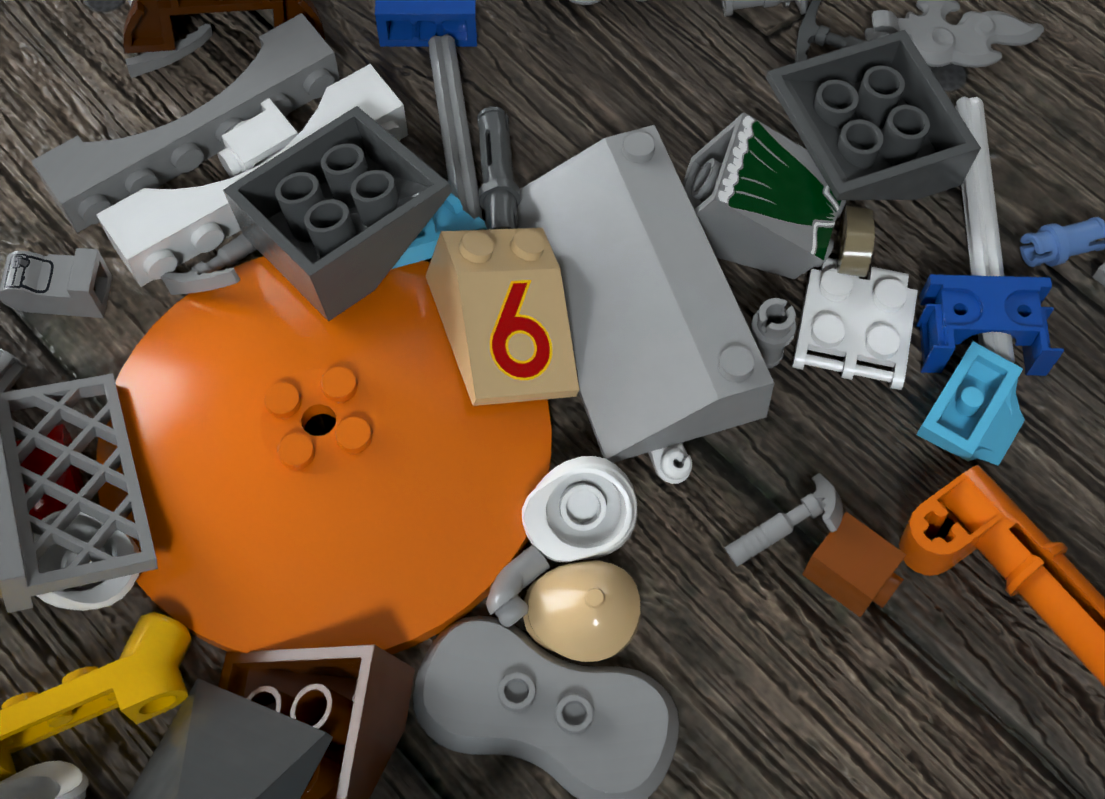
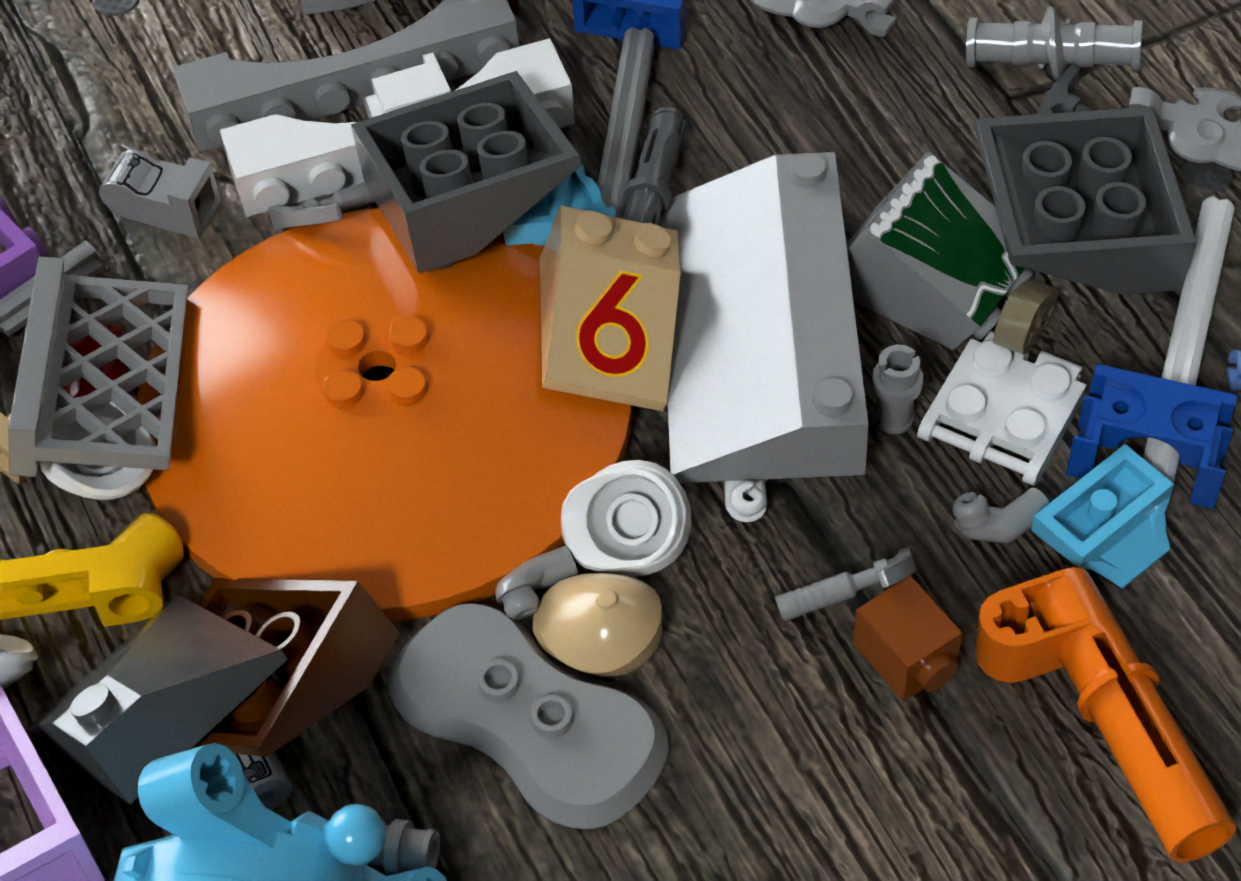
camera: 20 degrees right, 10 degrees down
none -> light grey arm [952,488,1050,544]

